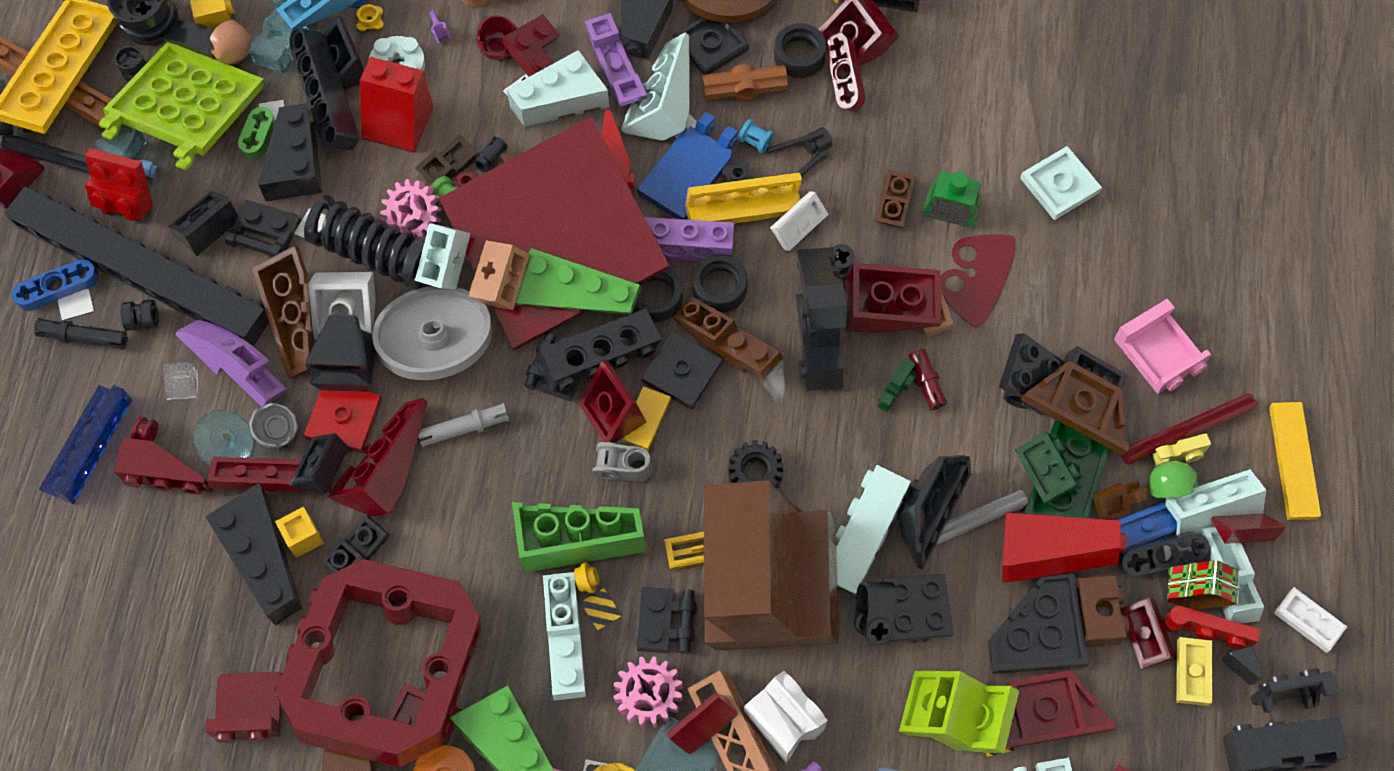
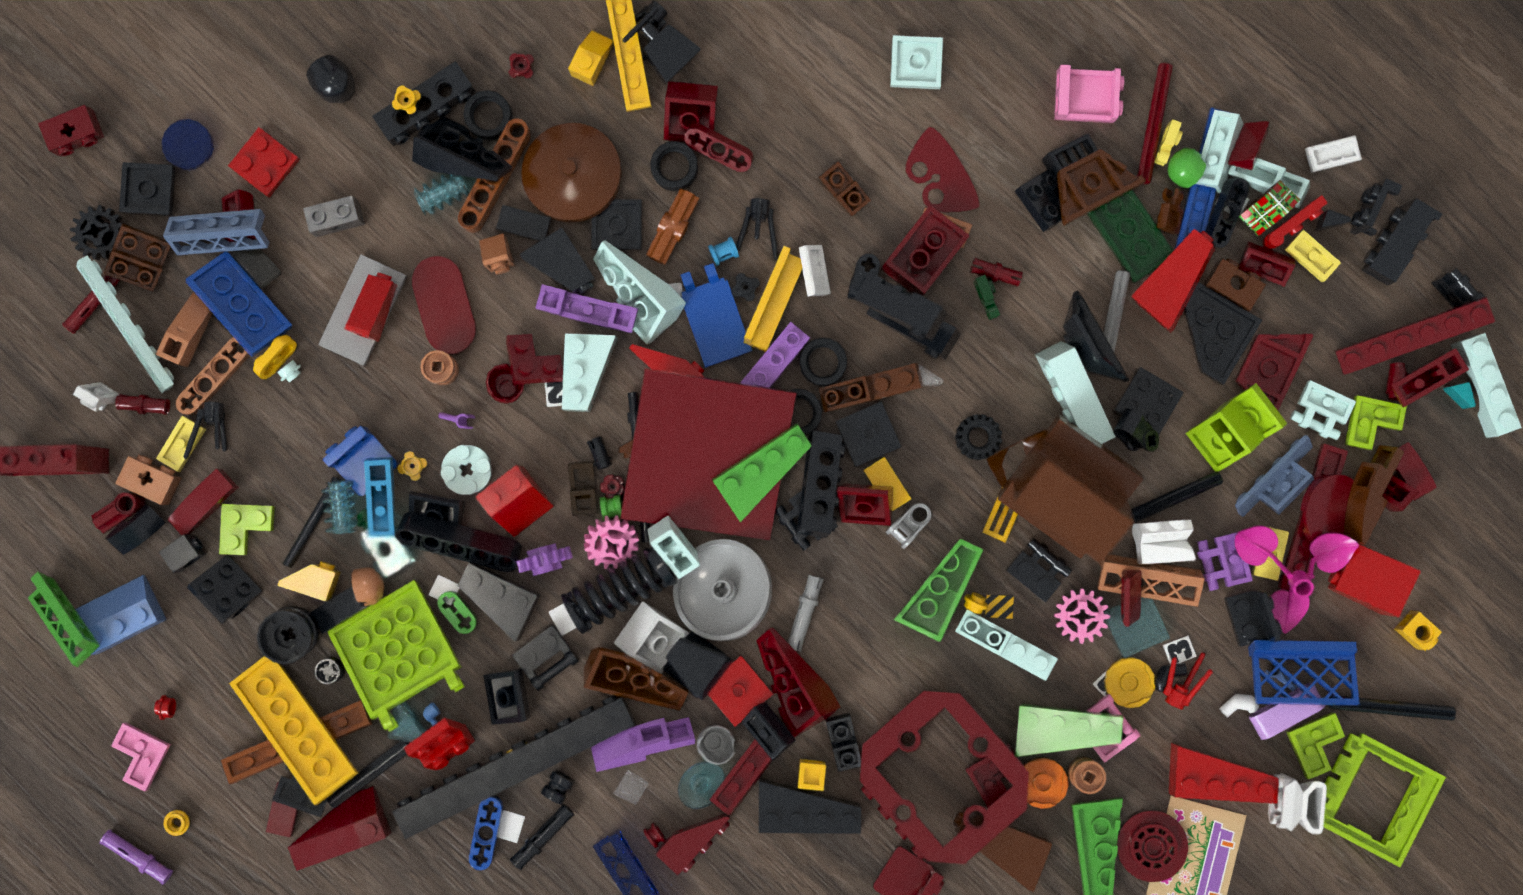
camera: 55 degrees left, 20 degrees up
nougat brick [469,240,530,310] -> none
green torso [922,172,981,229] -> none
dark green bracket [1015,432,1082,504] -> none
yellow tile [1269,402,1321,520] -> none
none -> medium lavender gear [516,543,573,576]
none -> black axle [1131,472,1223,524]

